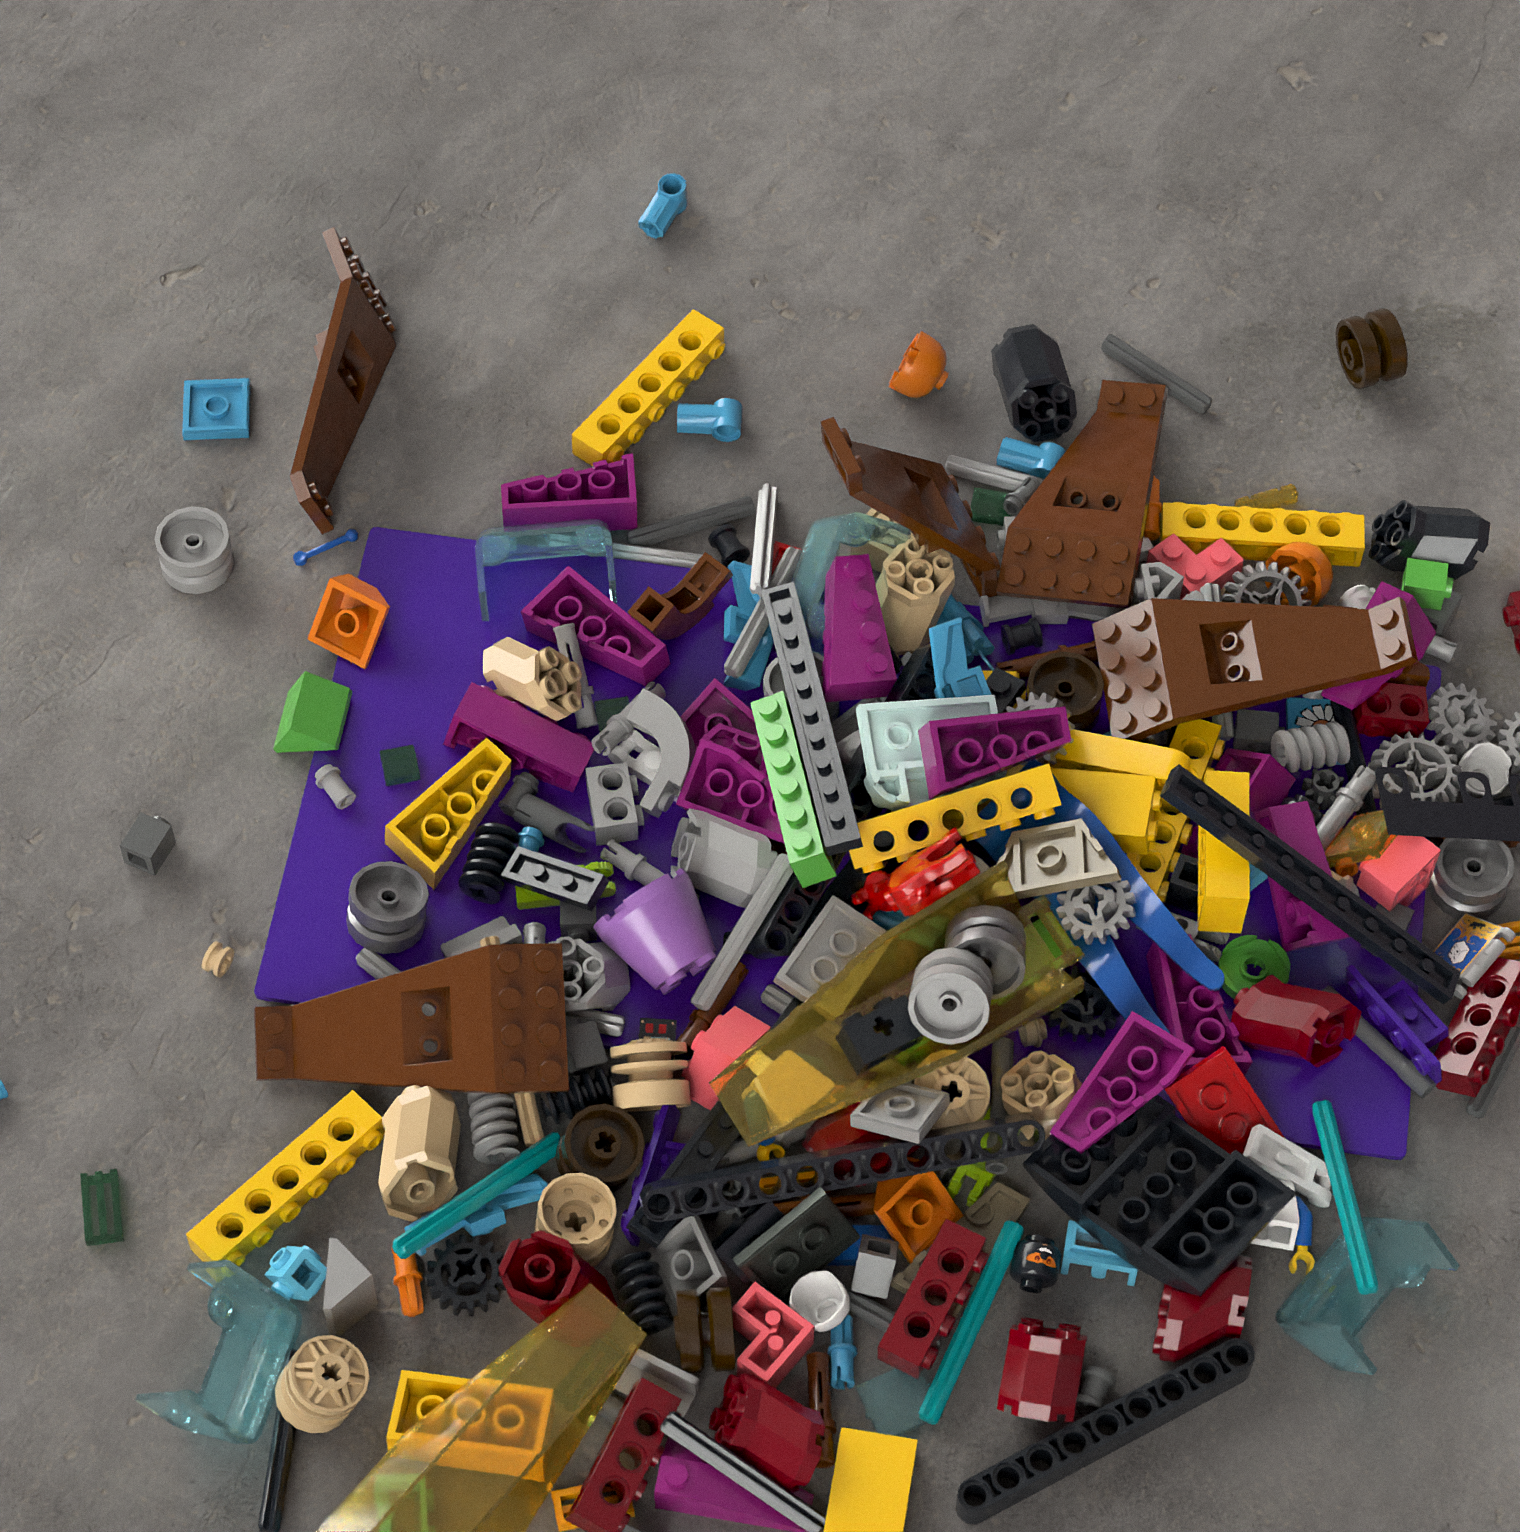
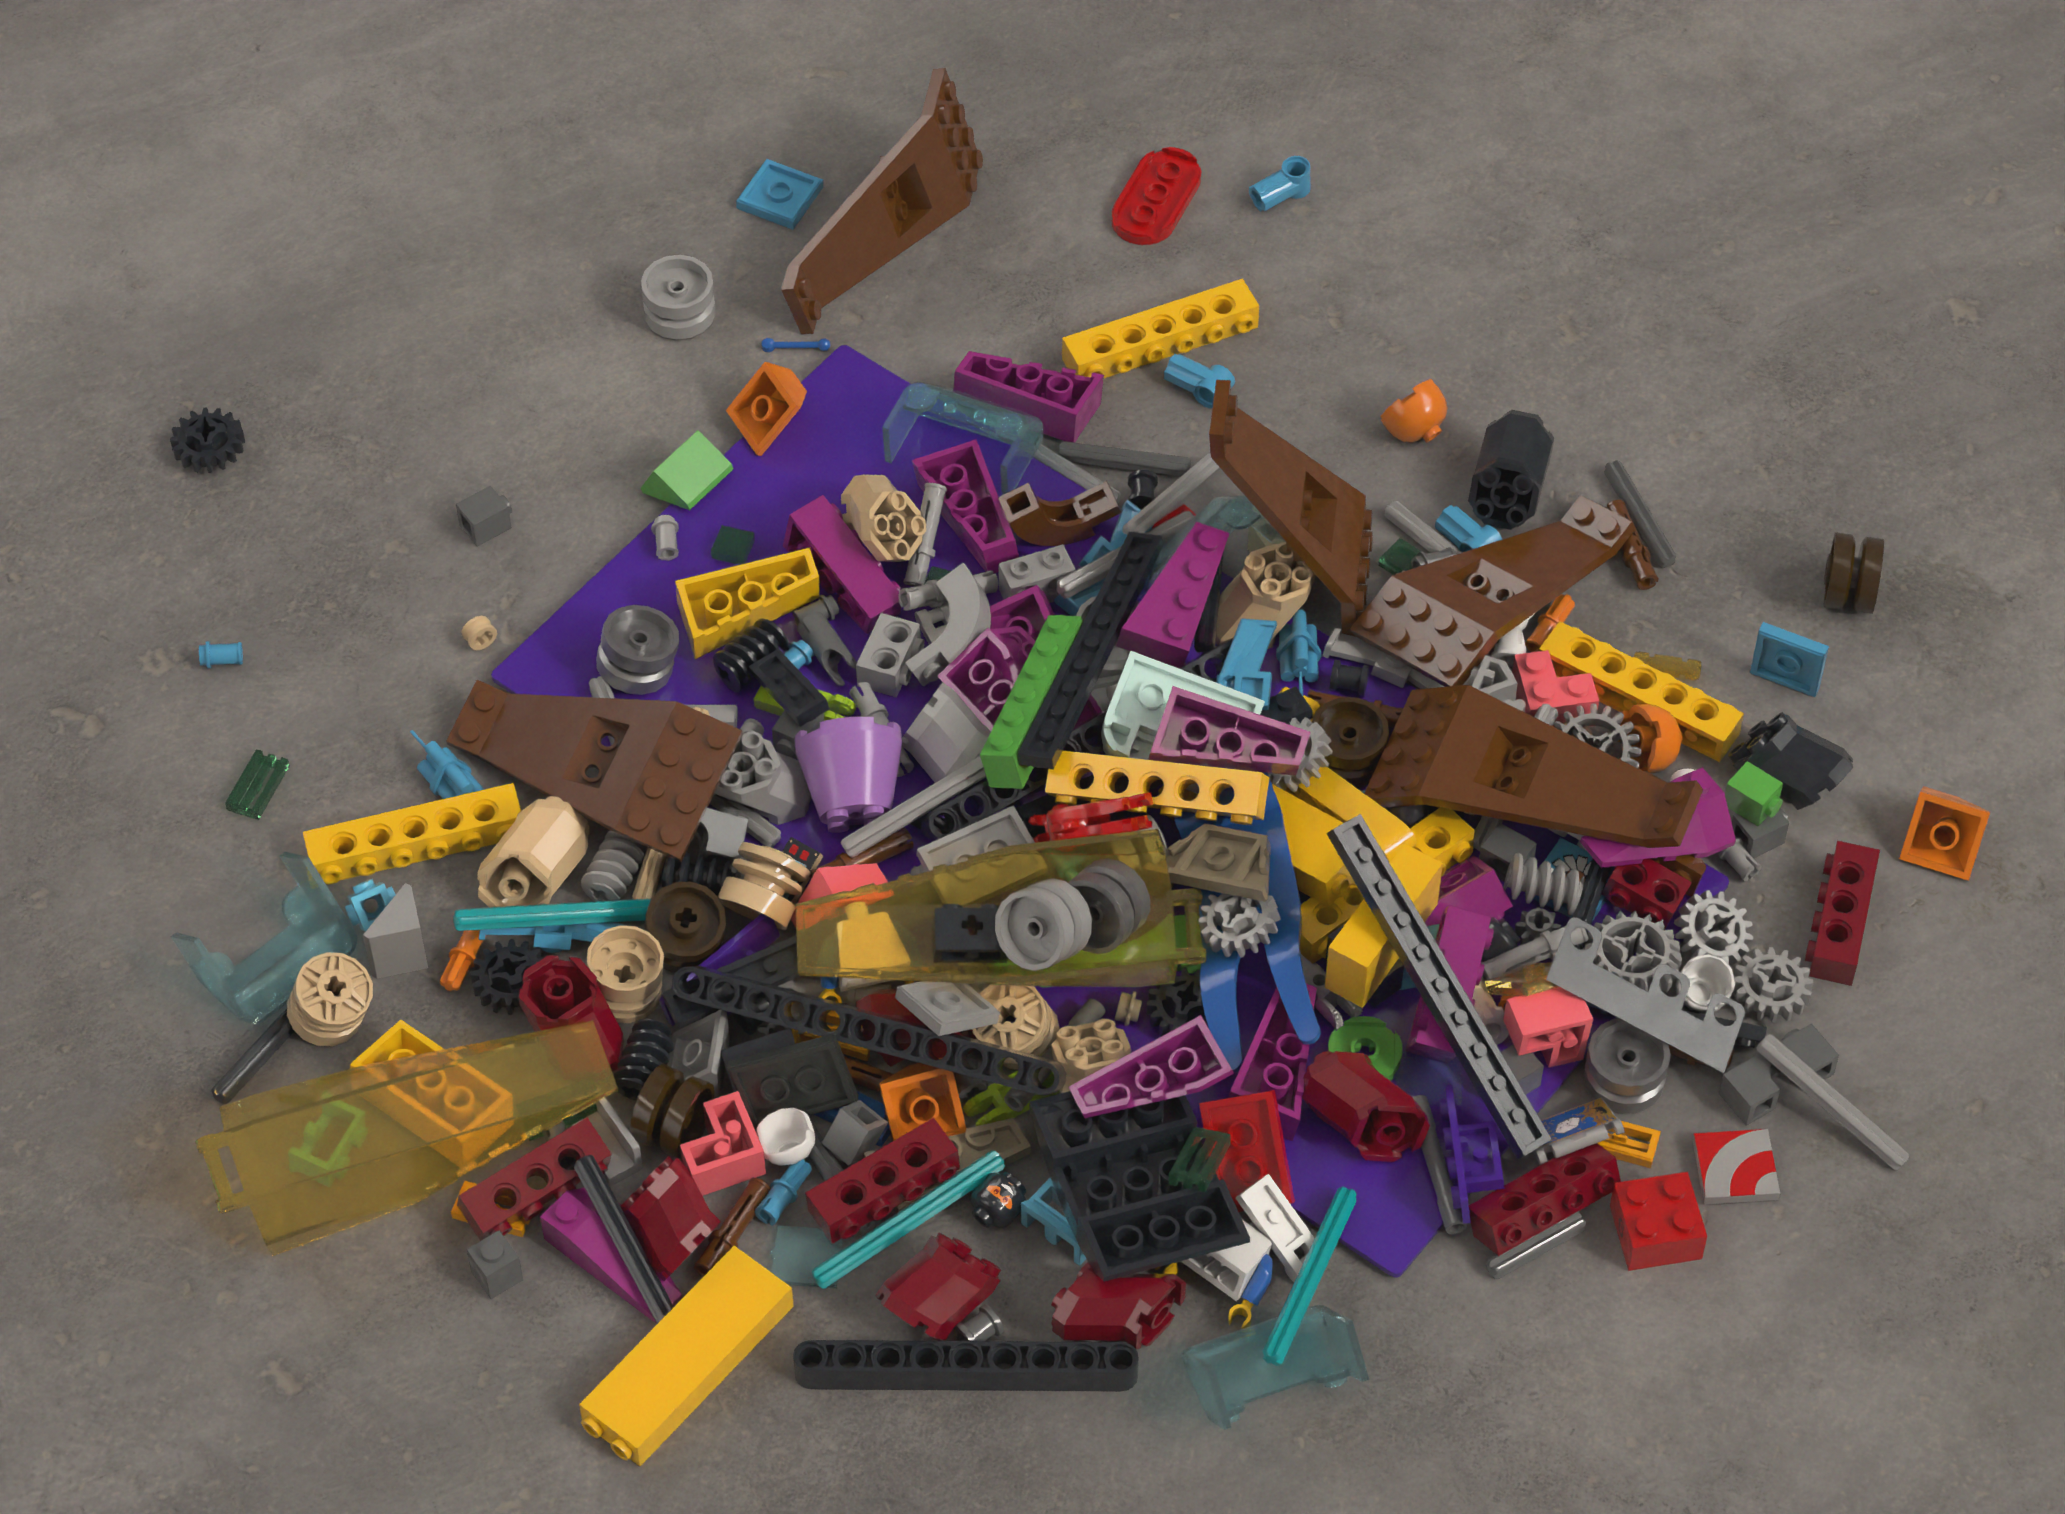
camera: 30 degrees right, 5 degrees down
none -> dark azure piece [410,730,485,799]
none -> light grey brick [999,544,1076,603]
none -> red tile [1111,147,1202,245]
none -> clear green tile [1169,1127,1230,1192]
none -> reddish brown pin [1605,499,1658,590]
none -> dark azure tile [1750,622,1829,697]

